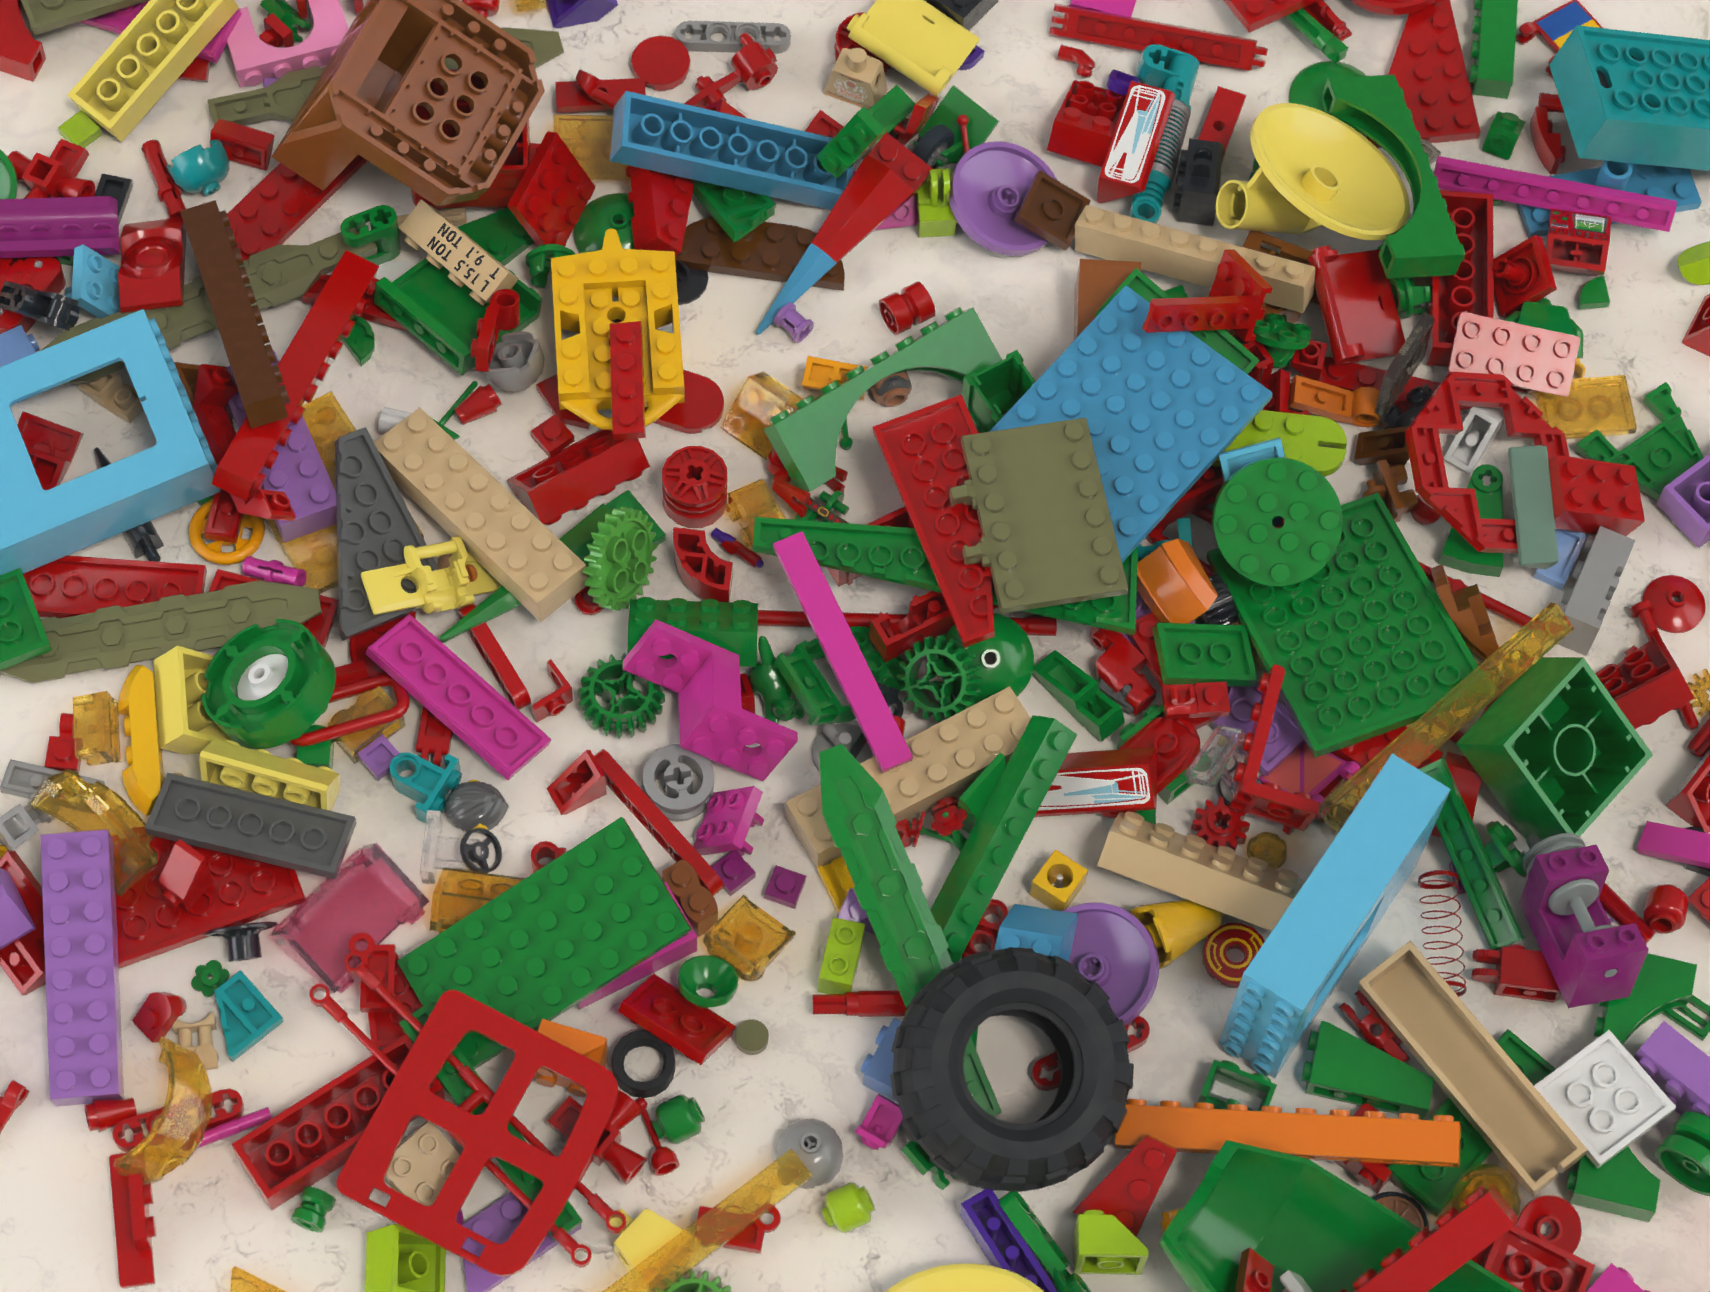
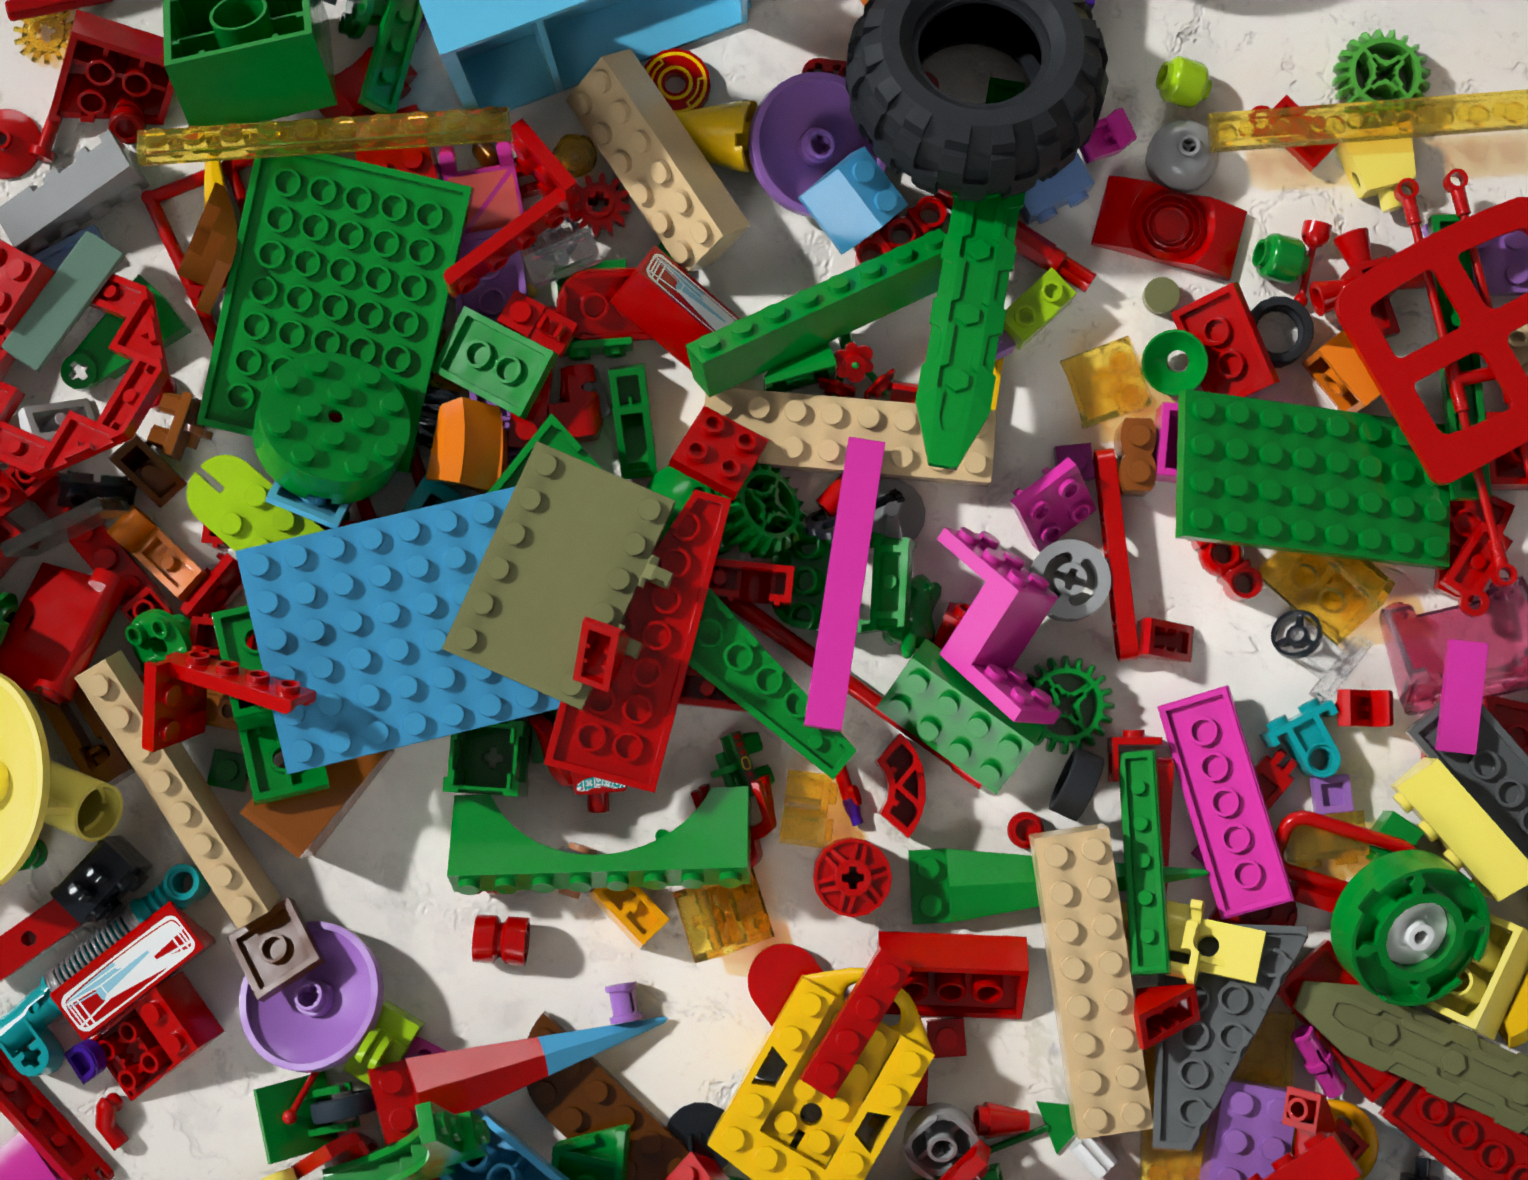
camera: 140 degrees left, 20 degrees up
dark grey hair [444,780,509,832] -> none
bright green gear [583,506,657,611] -> none
magenta plate [764,865,806,909] -> none
yellow piece [1029,849,1088,911] -> none
none -> red tile [108,106,146,144]
none -> red slope [573,616,630,693]
none -> red plate [669,405,769,500]
none -> black tyre [1049,747,1104,821]
none -> red slope [1090,175,1247,281]
none -> green tile [1119,750,1171,976]
none -> red slope [1133,984,1201,1050]
none -> red bracket [1335,689,1394,727]
none -> dark pink tile [1435,639,1489,755]

